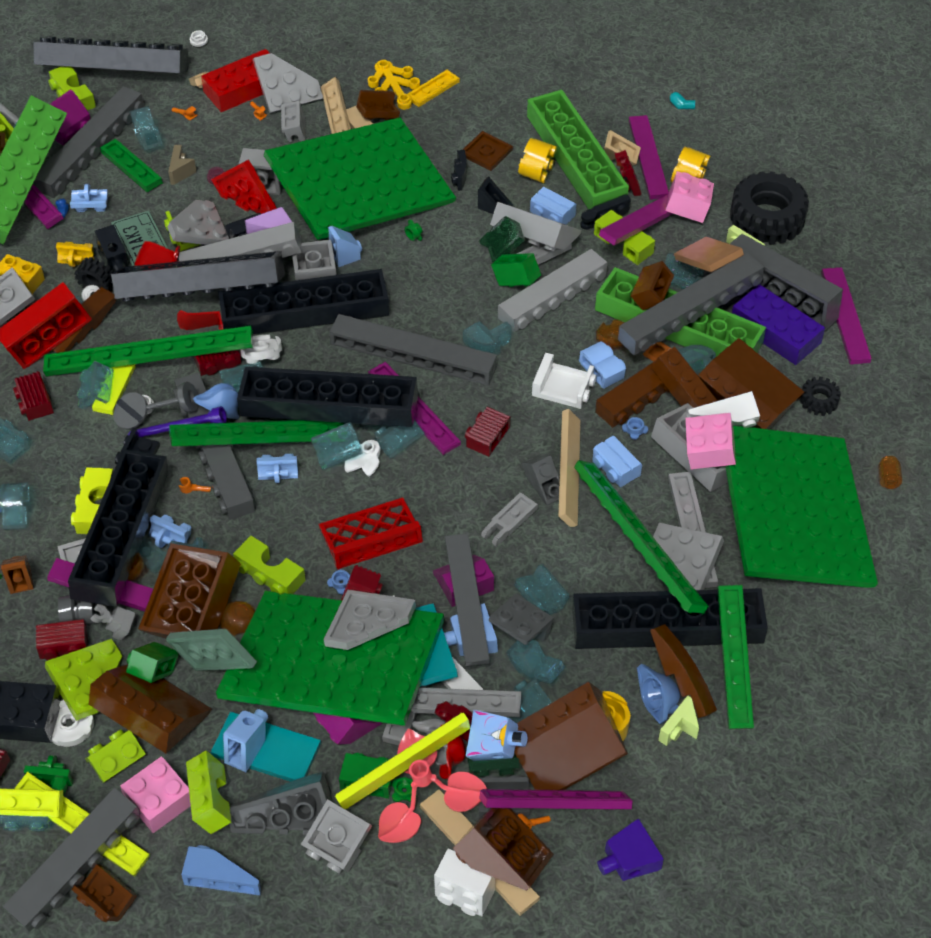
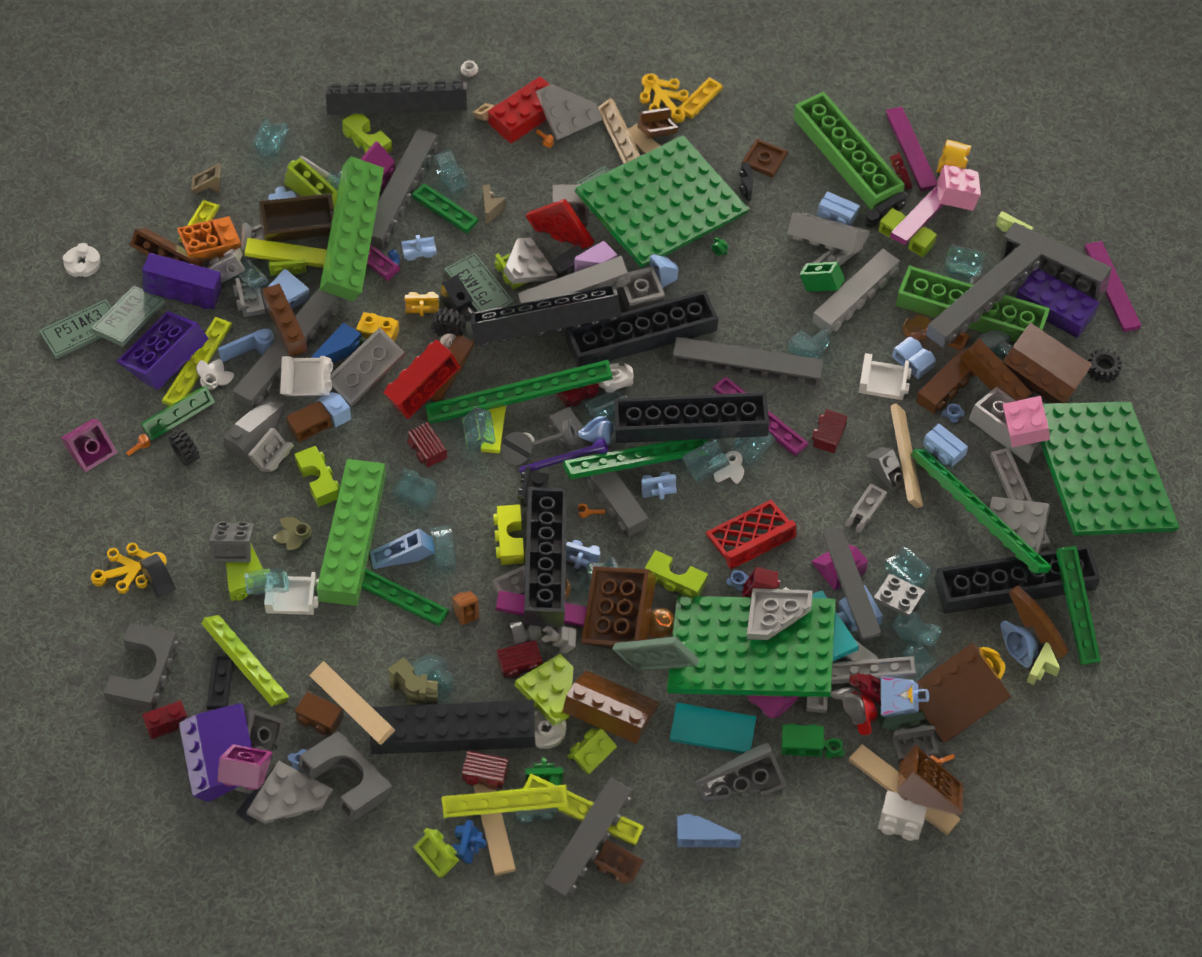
camera: 10 degrees left, 5 degrees up
bright pink brick [120,756,191,833] -> none
green brick [126,642,179,683] -> none
red piece [134,241,180,266] -> none
orange hand [172,106,198,120] -> none
red piece [177,310,224,330] -> none
lime arch [186,750,231,834] -> none
clear pink plate [207,167,224,184] -> none
light blue torso [223,709,268,772] -> none
light grey hinge [281,101,306,142] -> none
light grey plate [301,799,372,874] -> none
neon yellow tile [335,713,470,810] -> none
coral plant [378,729,487,843] -> none
black slope [478,176,513,214] -> none
clear green bracket [479,216,525,262] -> none
magenta tile [479,789,633,809] -> none
yellow brick [518,138,557,183] -> none
dark purple torso [597,819,664,881] -> none
tan slope [604,130,641,166] -> none
reddish brown brick [631,261,674,310] -> none
teal arm [670,92,695,109] -> none
medium nougat tile [674,237,744,272] -> none
white slope [687,391,760,428] -> none
black tyre [730,171,809,245] -> none
clear orange brick [878,456,903,489] -> none

